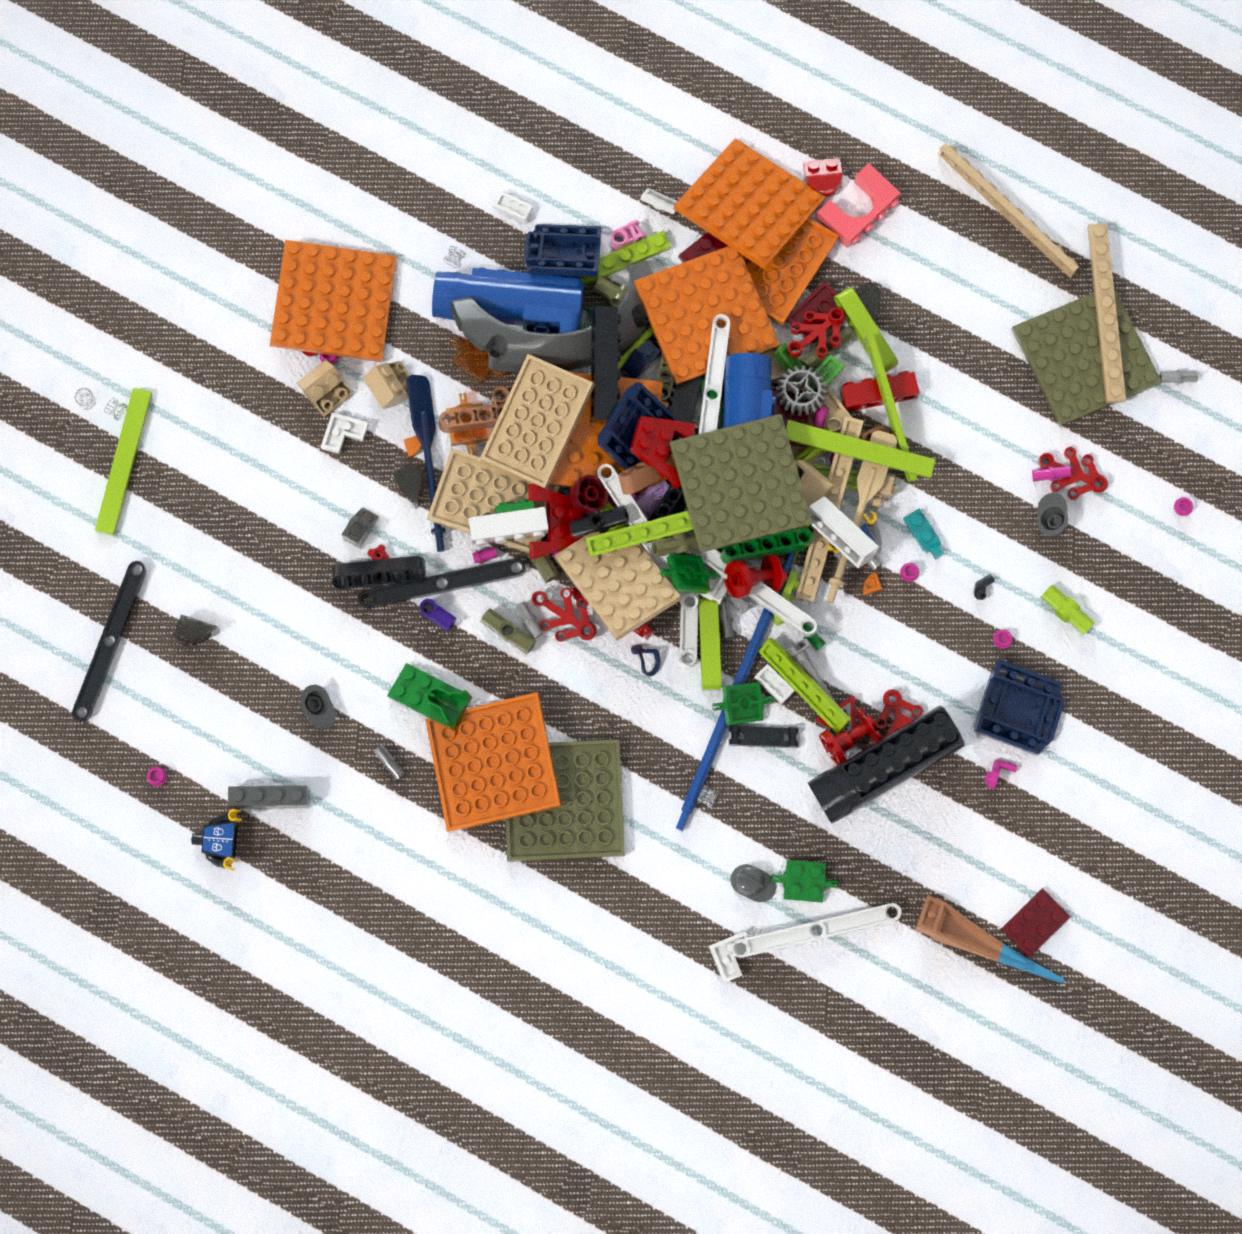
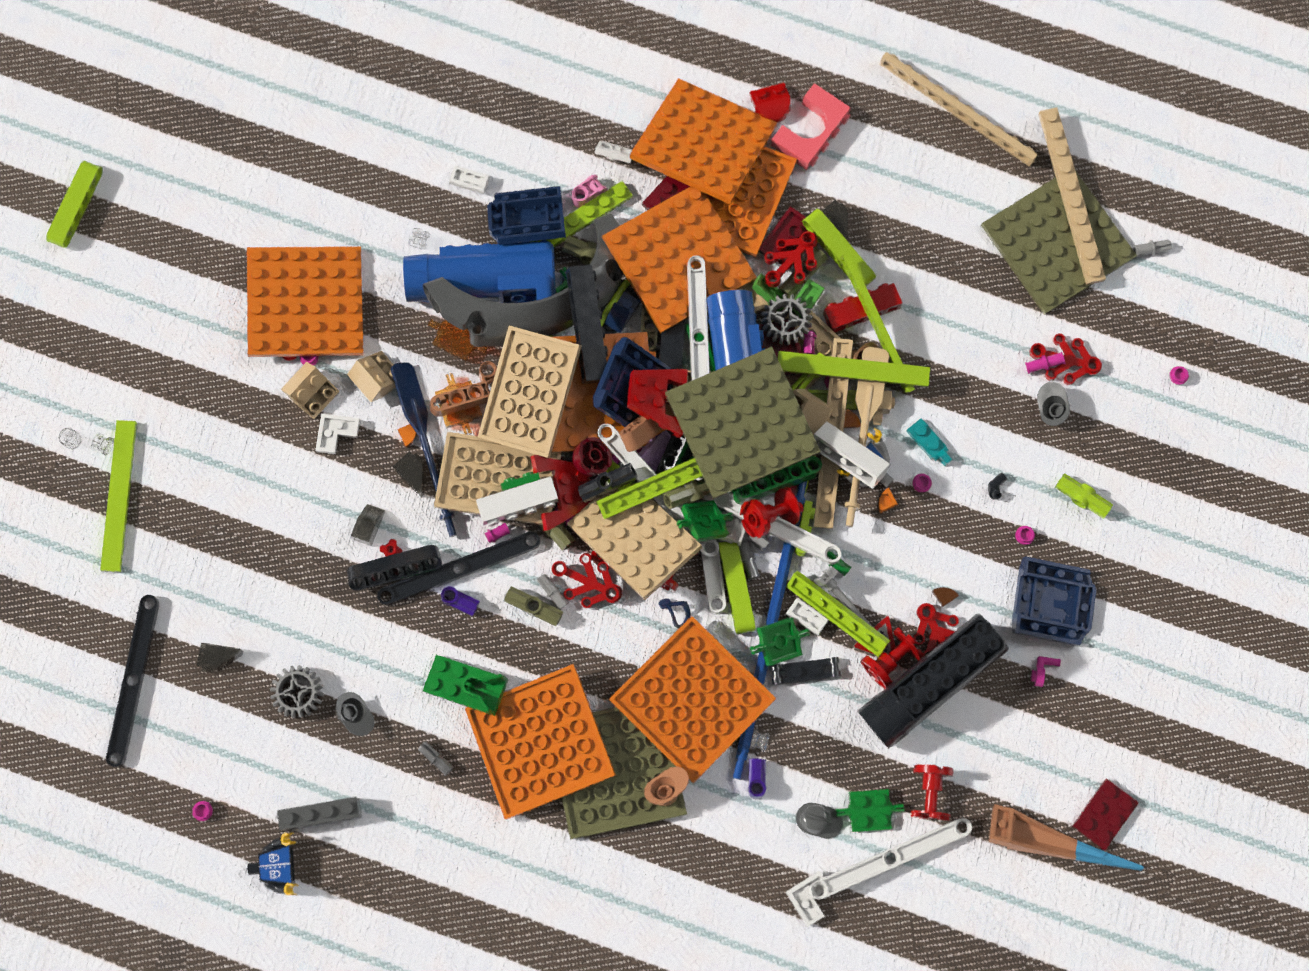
camera: 10 degrees left, 0 degrees up
none -> lime beam [46,160,103,248]
none -> light grey gear [270,665,324,719]
none -> orange plate [609,616,776,784]
none -> nougat piece [644,767,689,806]
none -> dark purple piece [748,758,766,800]
none -> orange tile [844,409,861,428]
none -> red piece [910,764,954,821]
none -> reddish brown tile [931,587,959,607]

